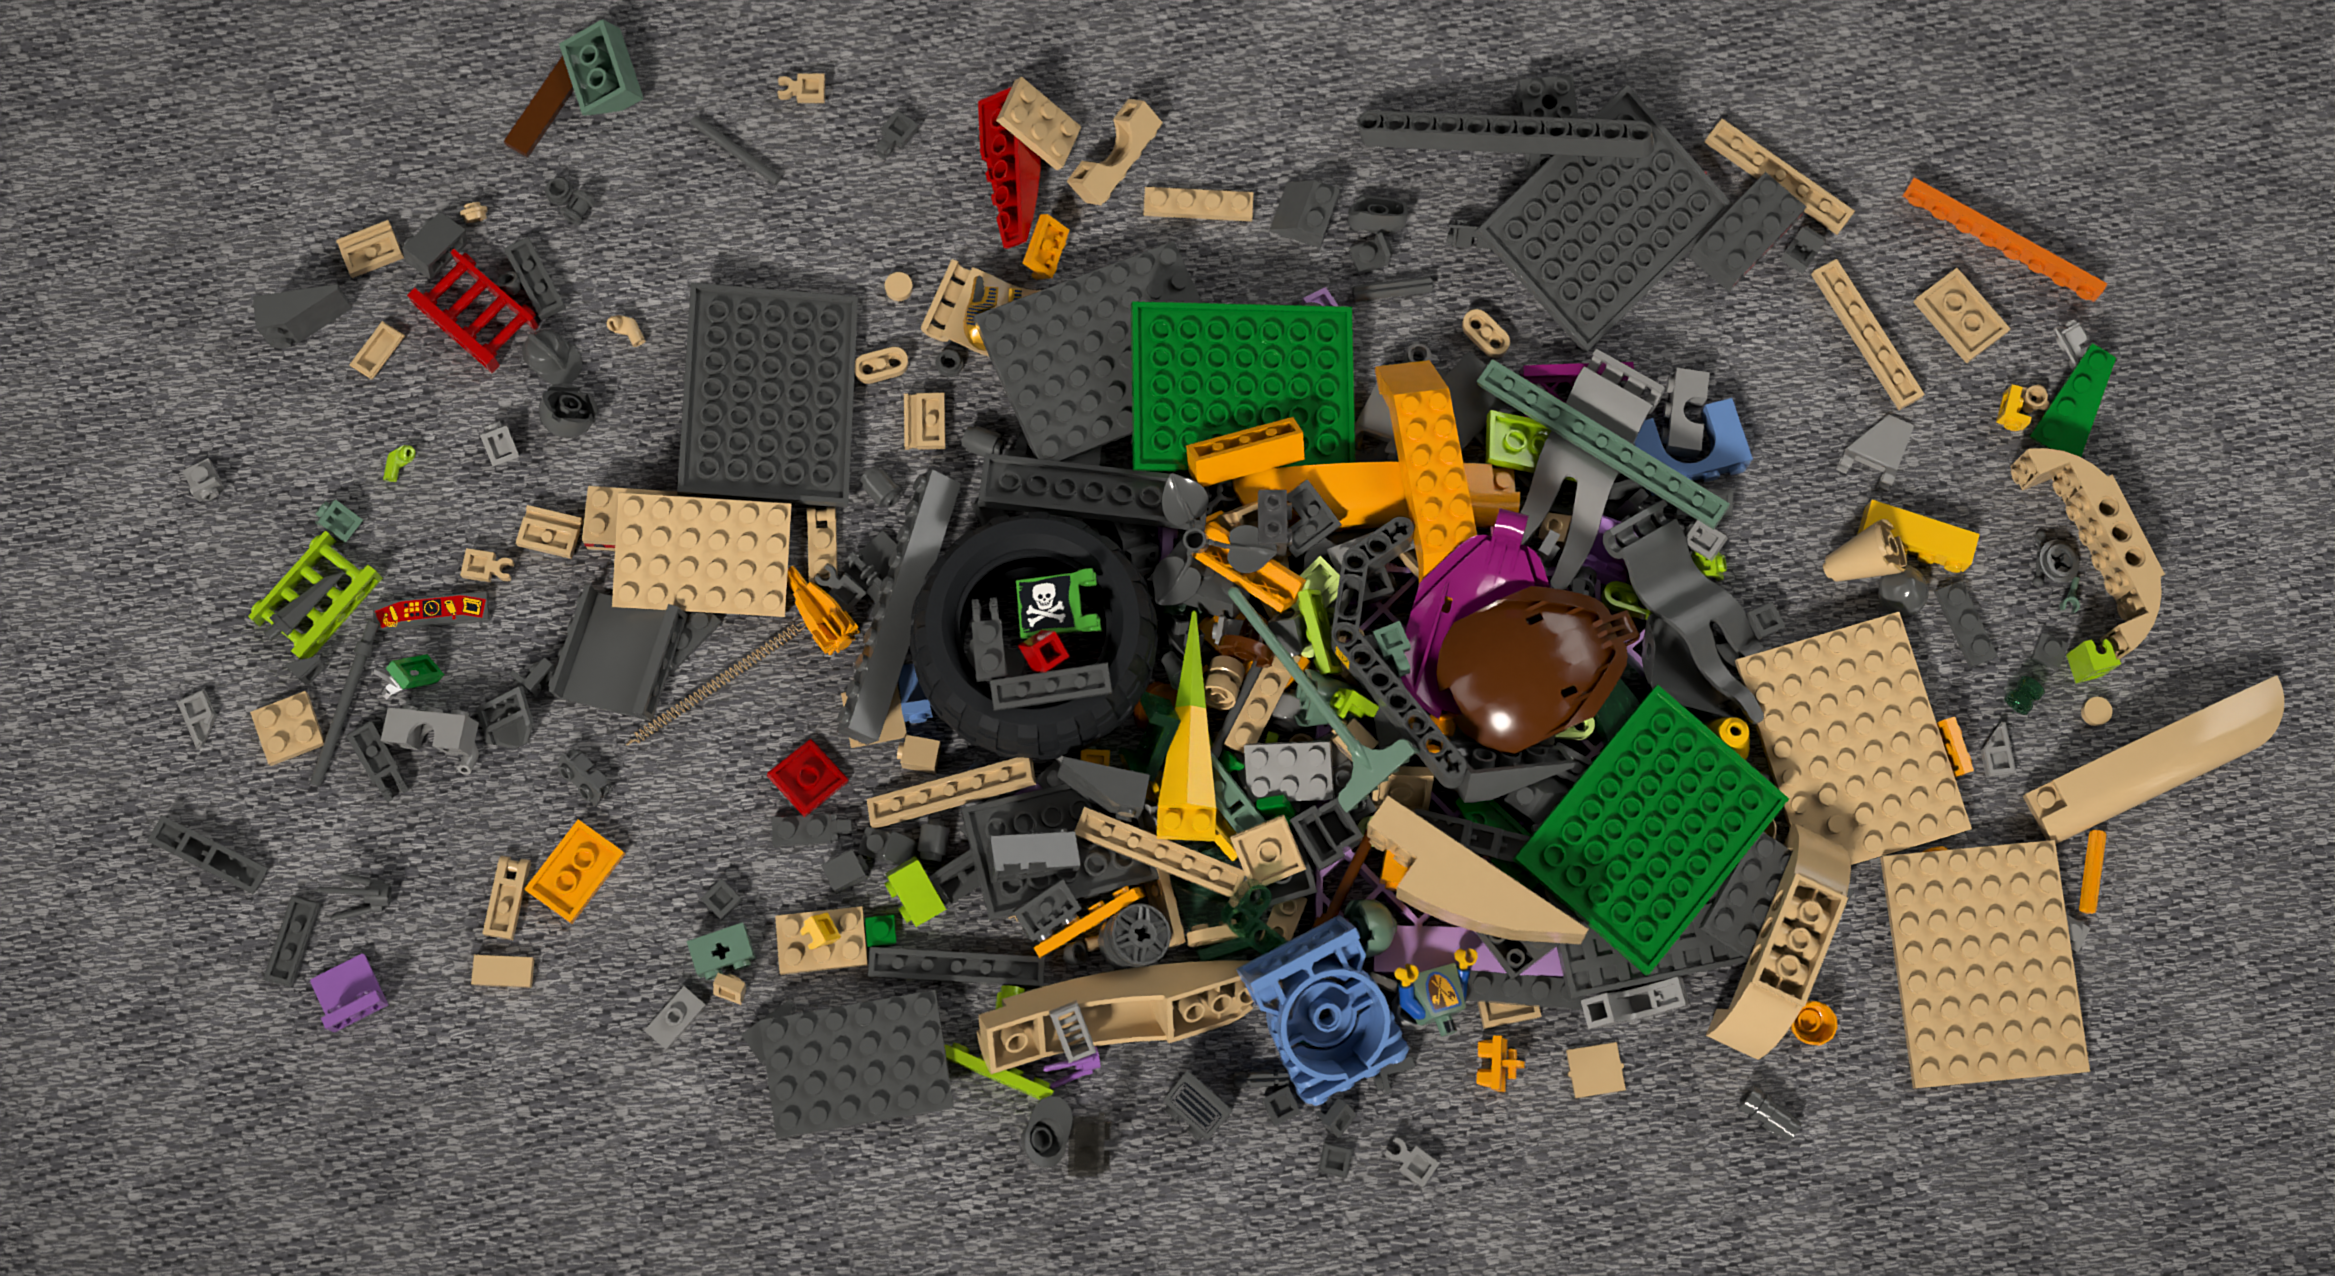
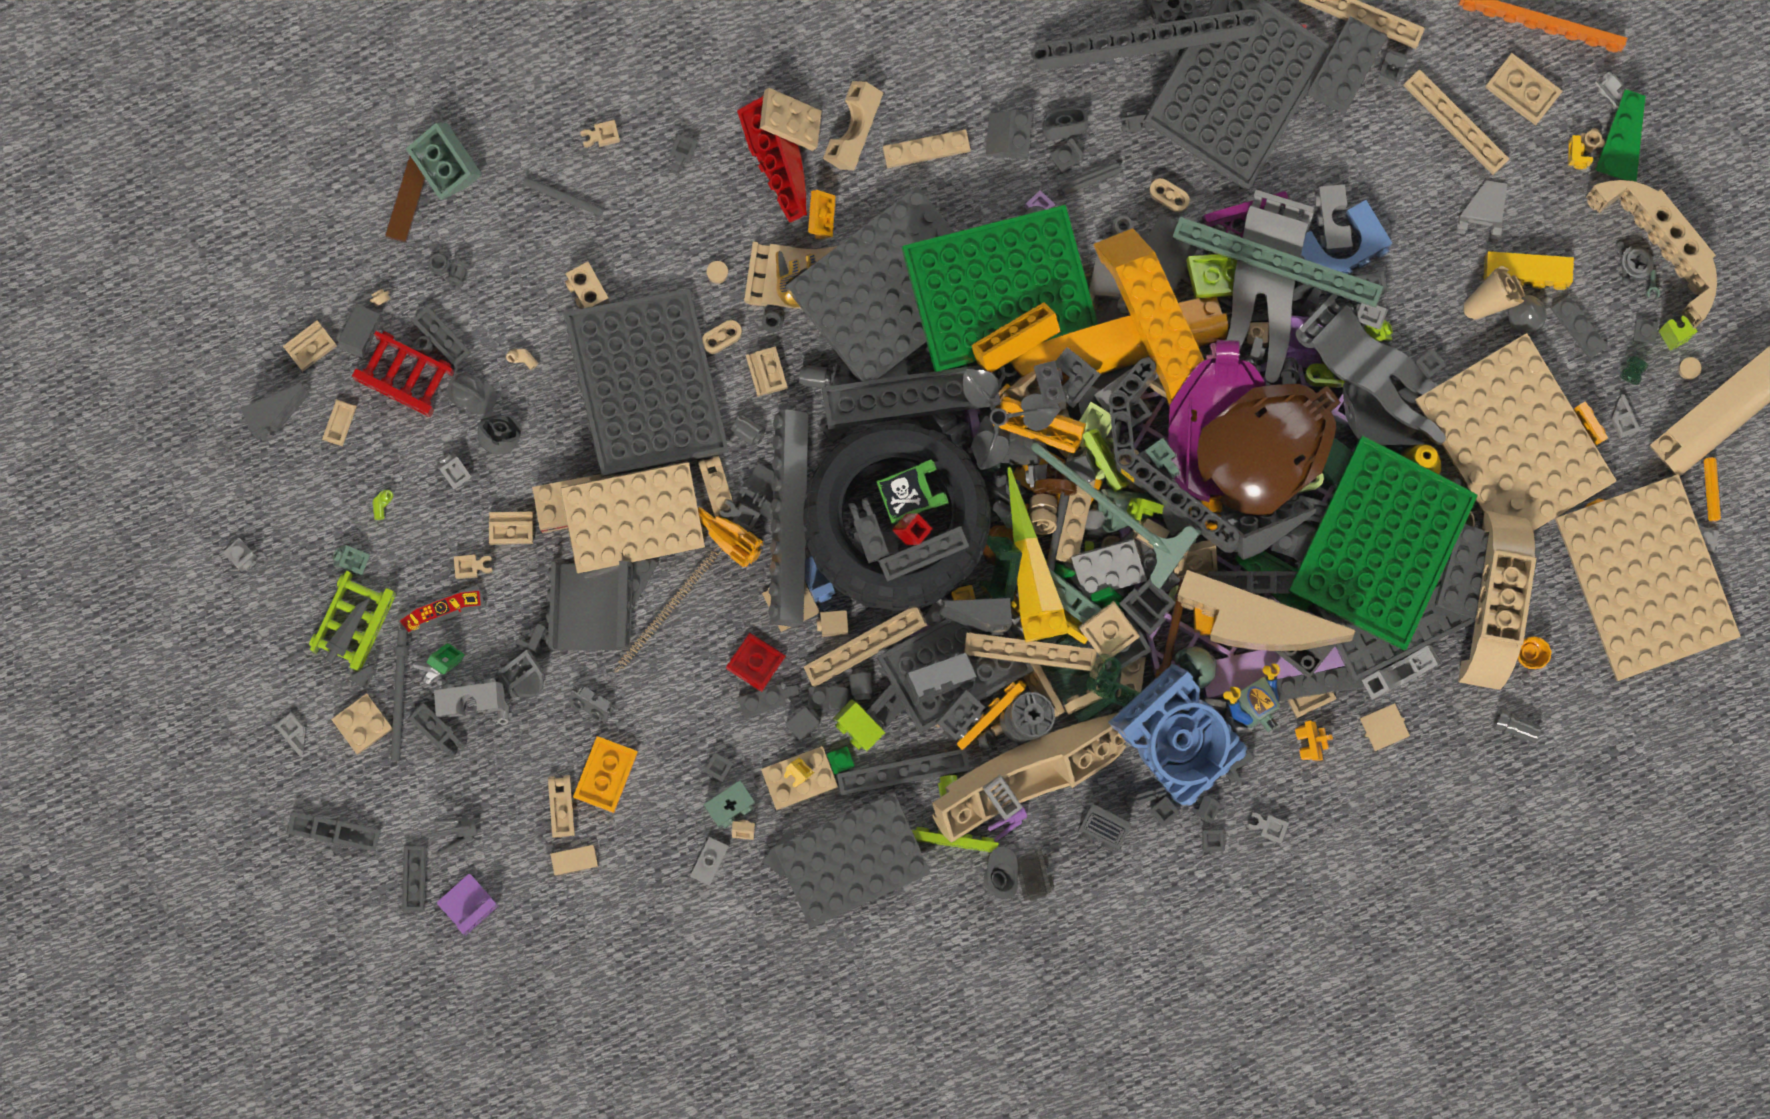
camera: 10 degrees left, 5 degrees up
none -> tan brick [565,262,610,309]

